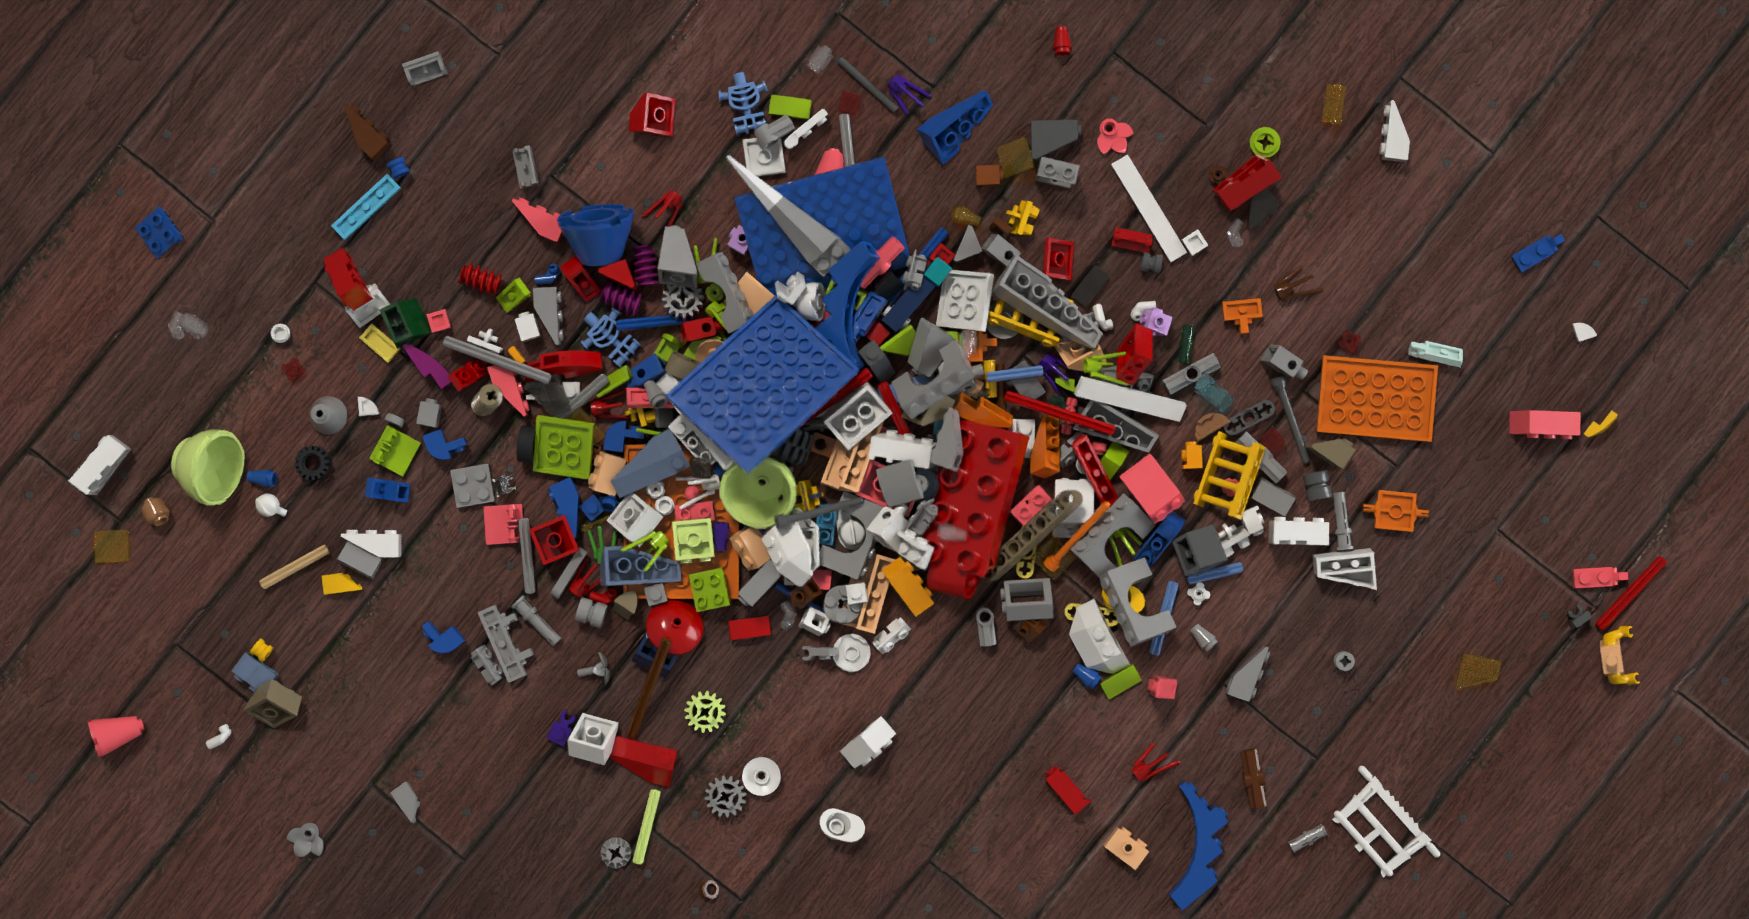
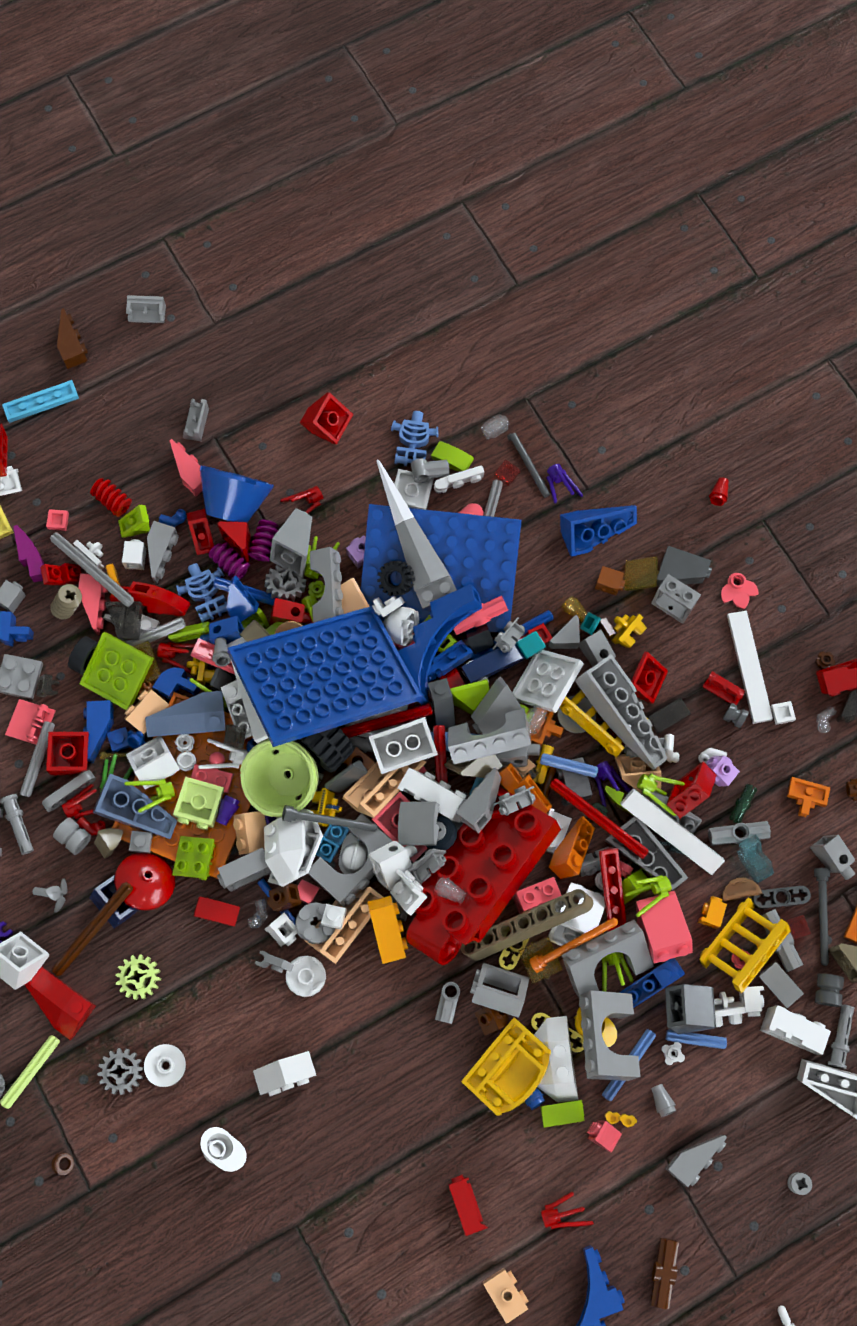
camera: 20 degrees right, 15 degrees down
dark green slope [379,298,432,348] -> none
blue wheel [386,157,410,179] -> none
white hinge [872,617,911,655] -> none
coral axle [1061,397,1078,435] -> none
none -> blue slope [227,575,259,622]
none -> dark grey slope [324,760,368,793]
none -> black tyre [377,561,415,596]
none -> yellow slope [461,1017,551,1116]
none -> light grey hinge [493,785,536,816]
none -> teal slope [580,612,601,635]
none -> yellow piece [604,1111,637,1127]
none -> lime plant [625,875,672,917]

